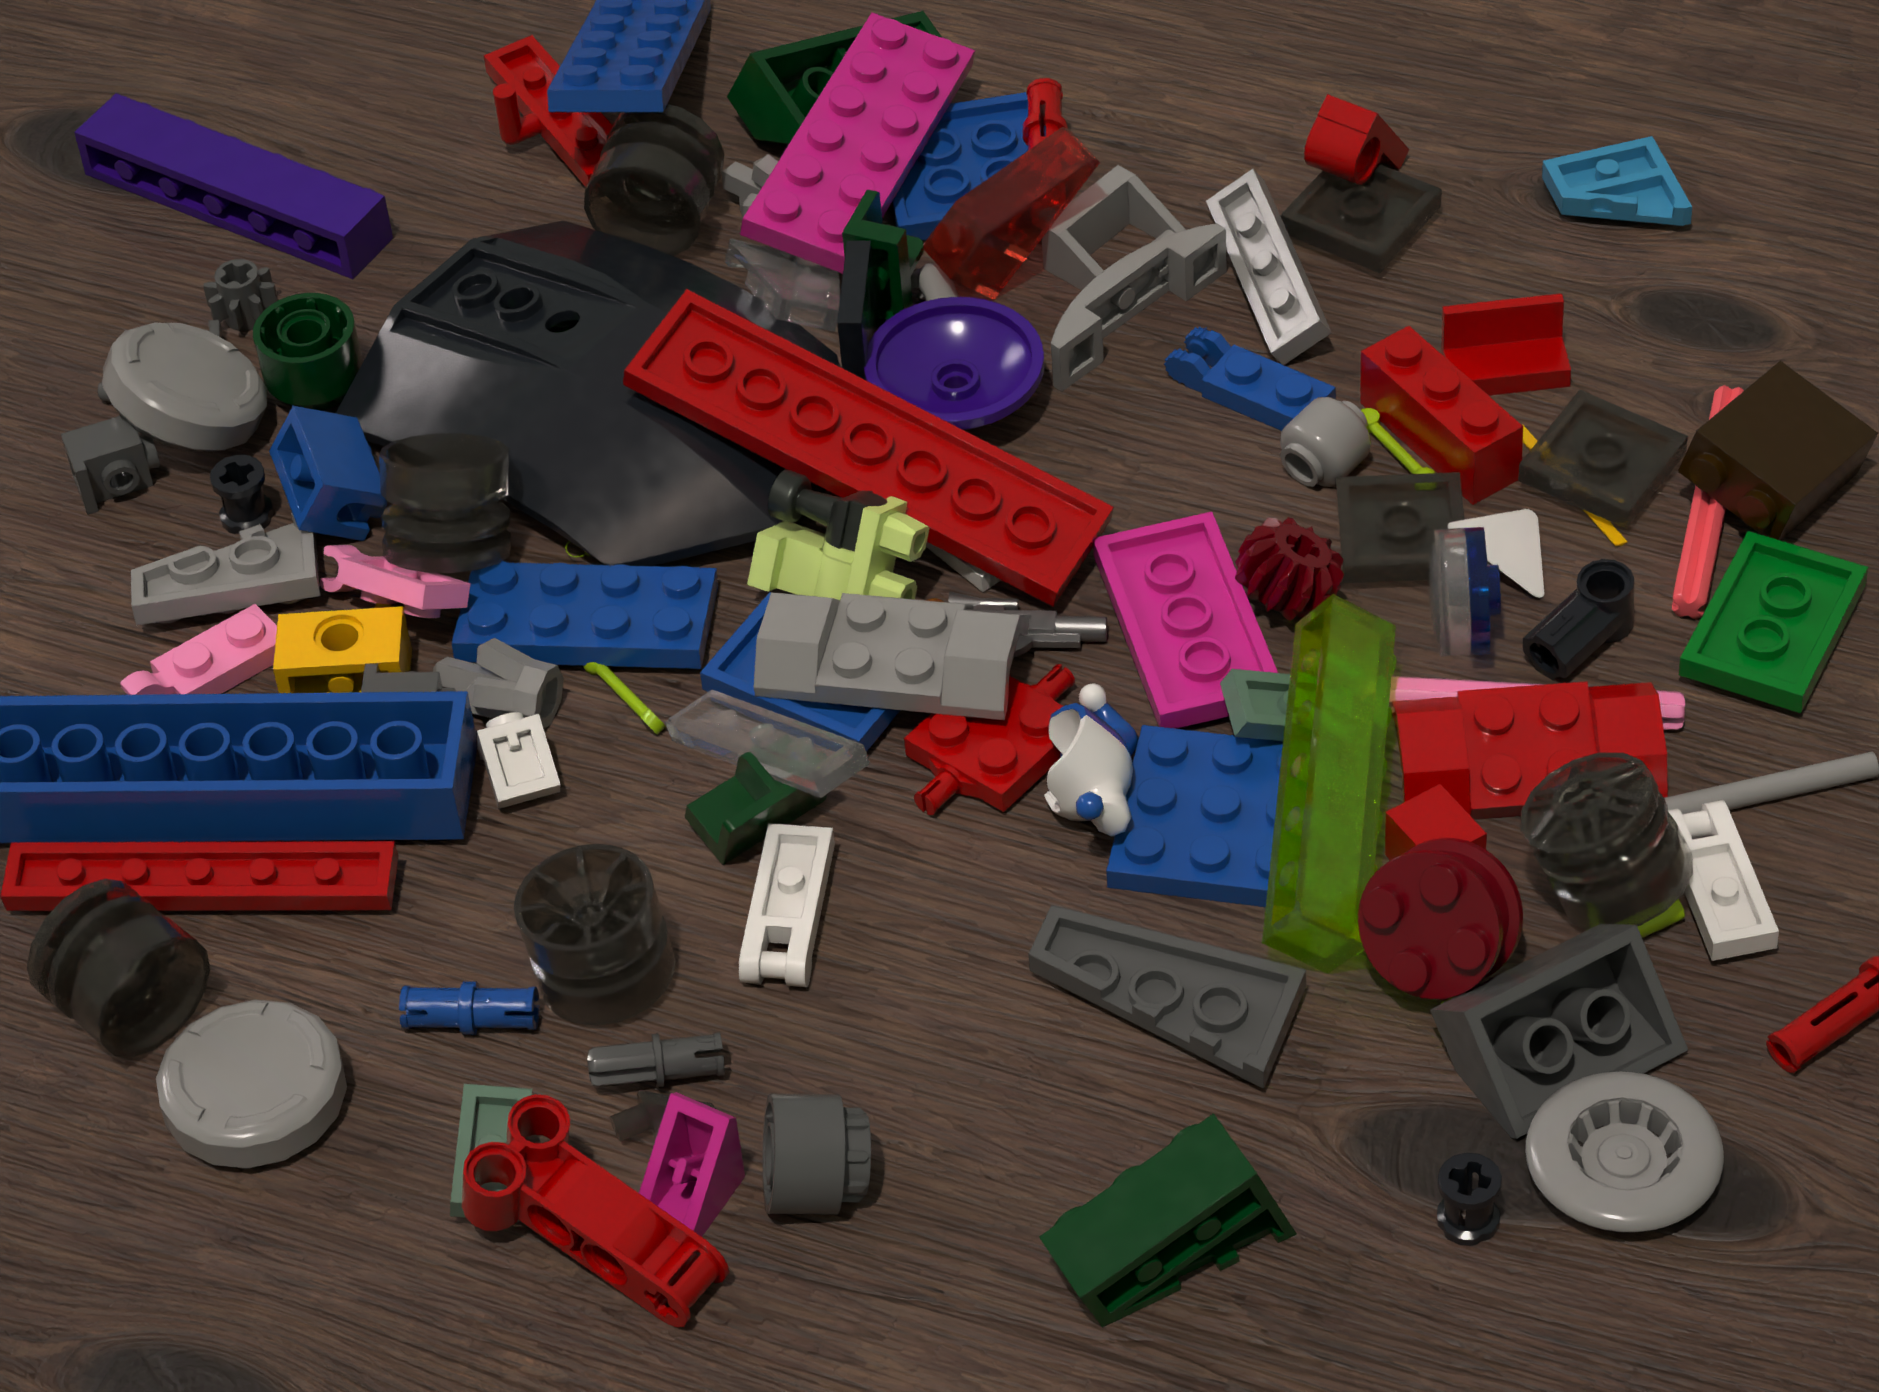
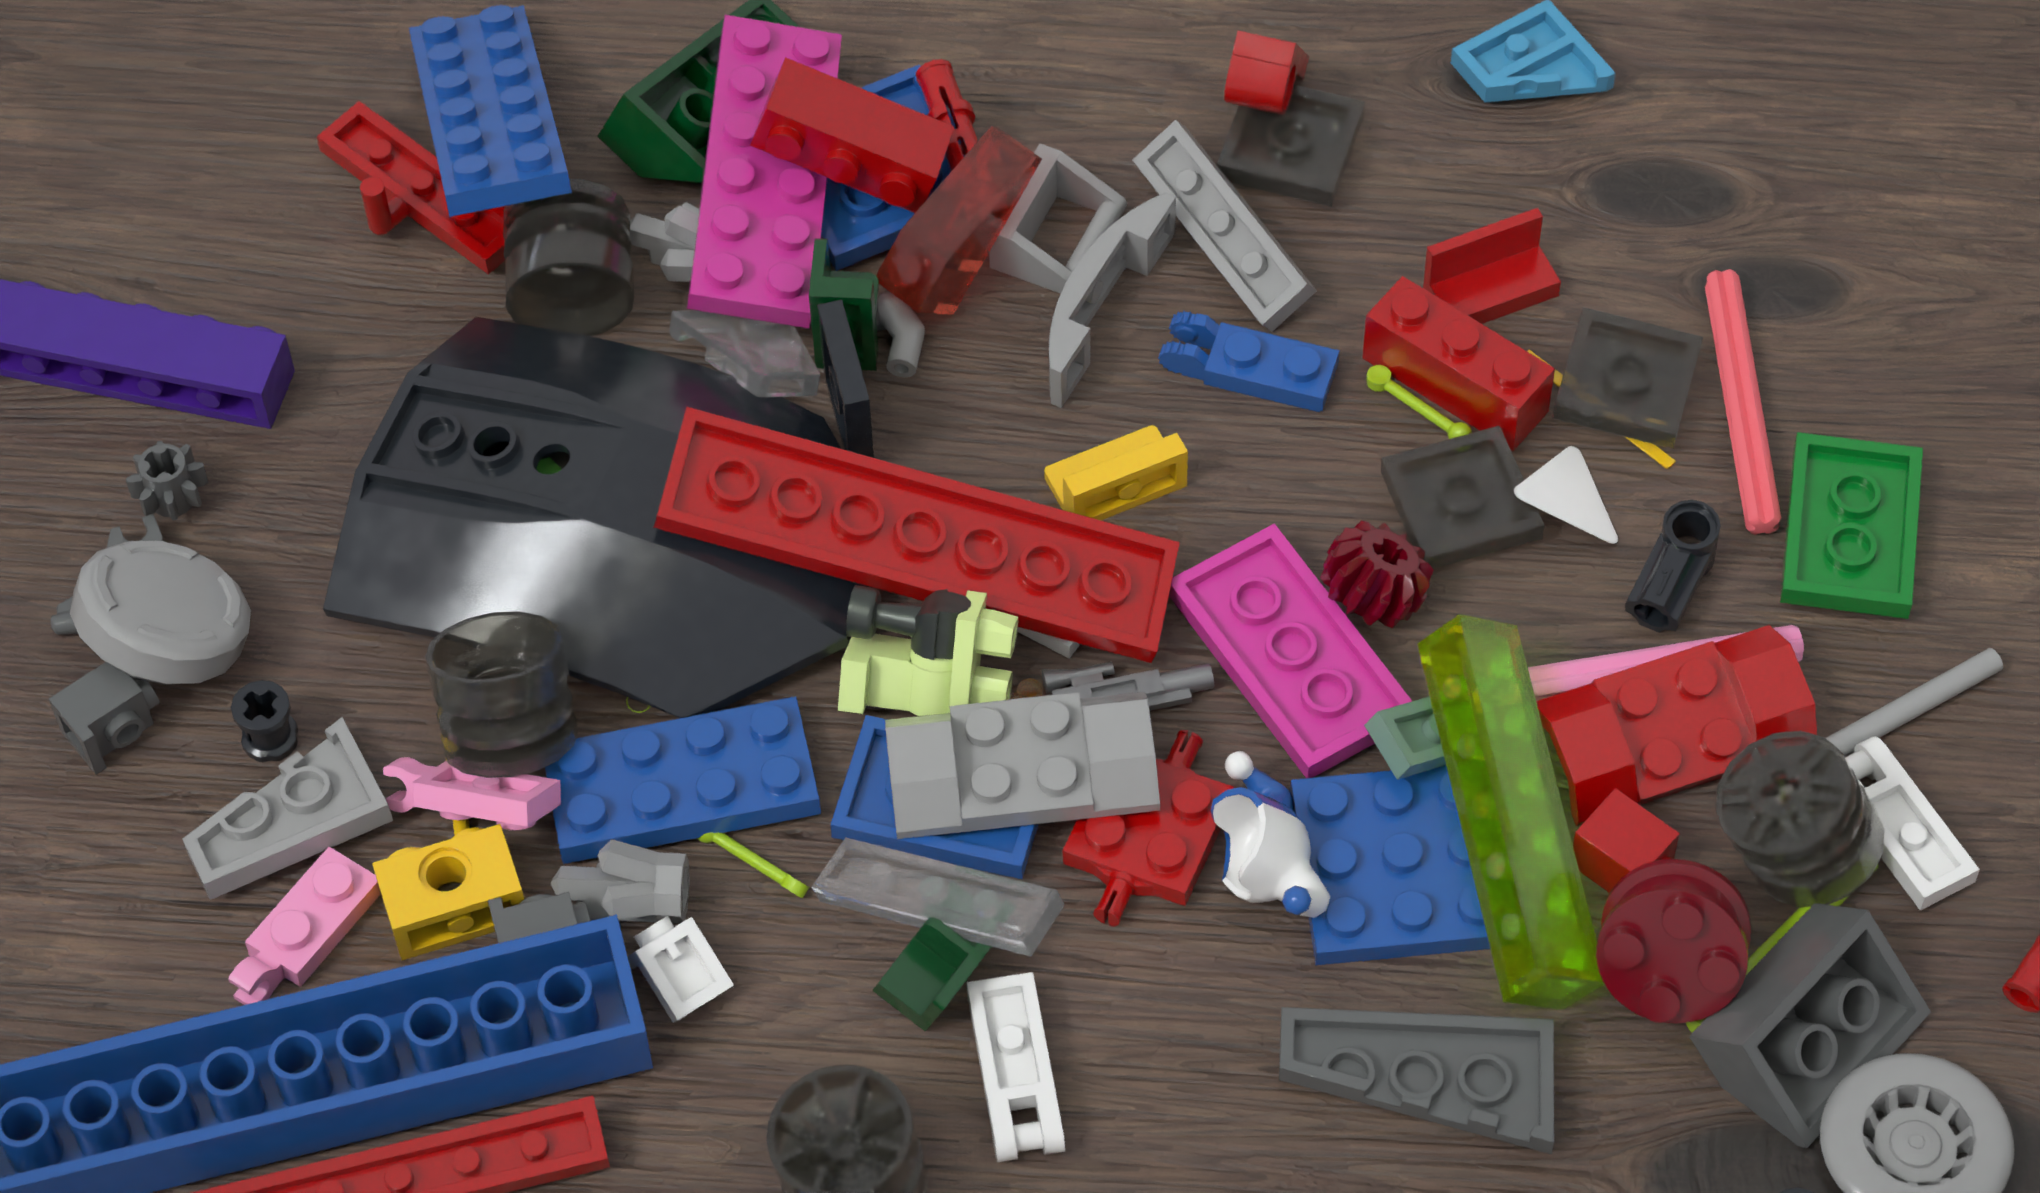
camera: 20 degrees left, 10 degrees up
dark green piece [253,293,363,411] -> none
blue brick [269,406,388,541] -> none
dark purple dish [864,297,1044,430] -> none
light grey head [1280,397,1371,487] -> none
clear piece [1428,527,1501,657] -> none
dark brown brick [1678,361,1878,541] -> none
none -> red brick [750,57,954,215]
none -> yellow panel [1044,425,1188,520]

